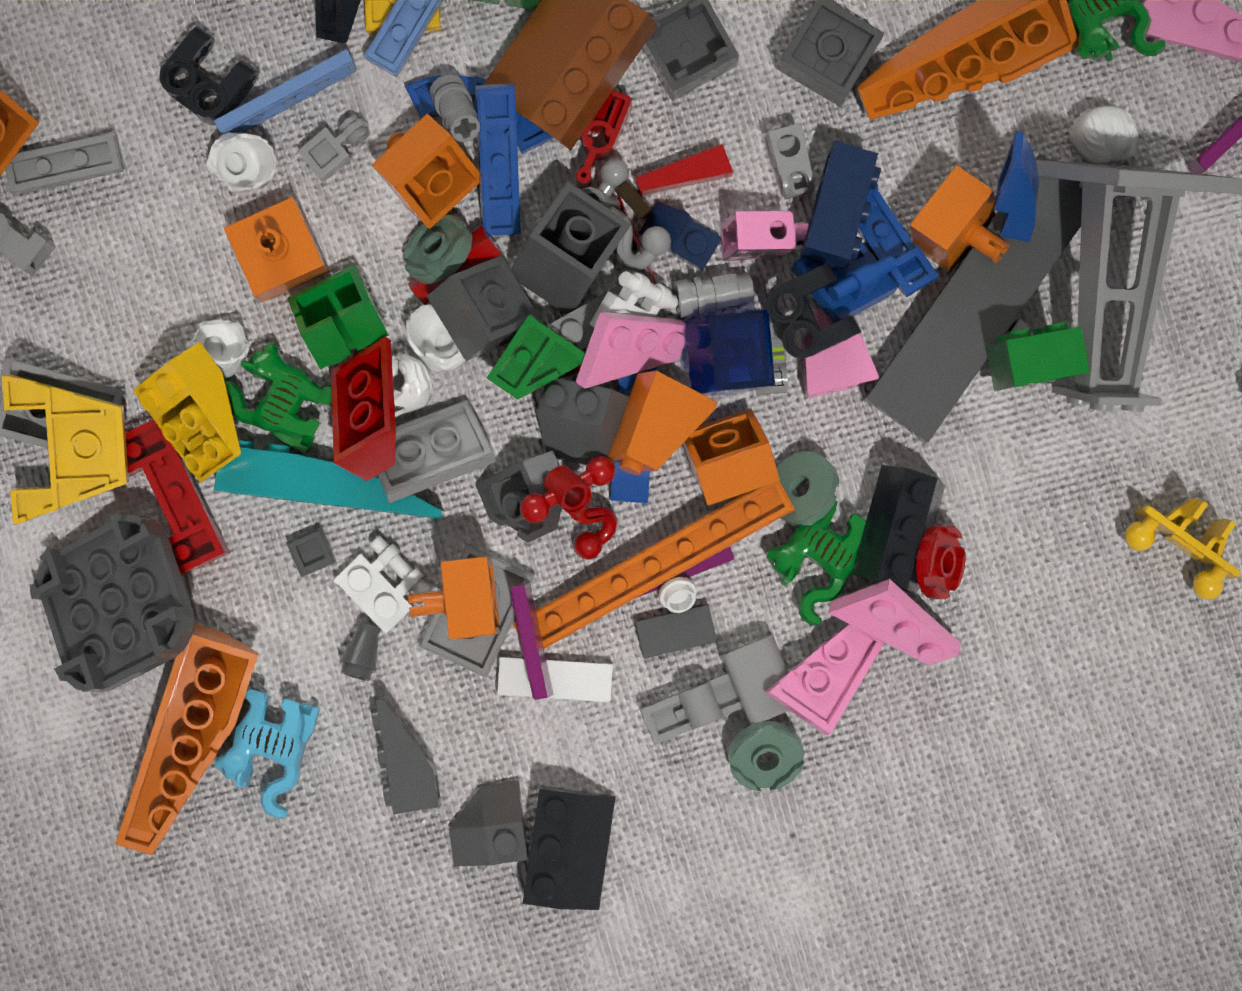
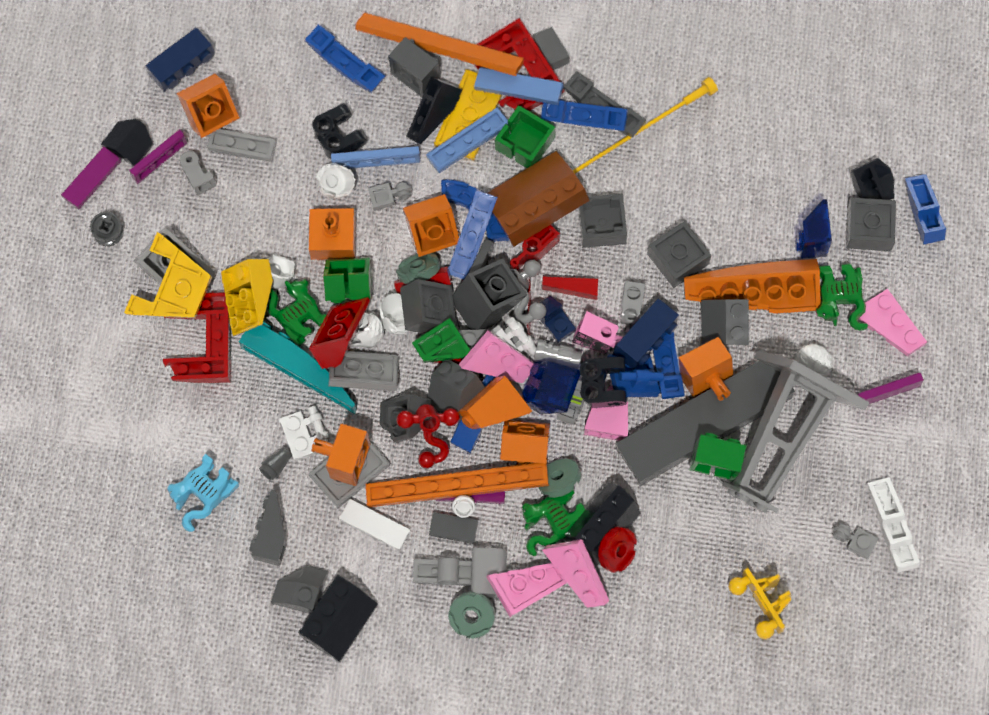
camera: 30 degrees right, 15 degrees down
dark grey tile [29,513,194,693] -> none
orange wedge [115,623,259,855] -> none
dark grey tile [286,527,337,577] -> none
light grey axle [429,74,480,142] -> none
magenta tile [510,583,553,700] -> none
dark brown tile [617,181,654,219] -> none
blue slope [994,132,1039,242] -> none
none -> dark grey tile [468,239,494,274]
none -> dark grey slope [701,299,749,345]

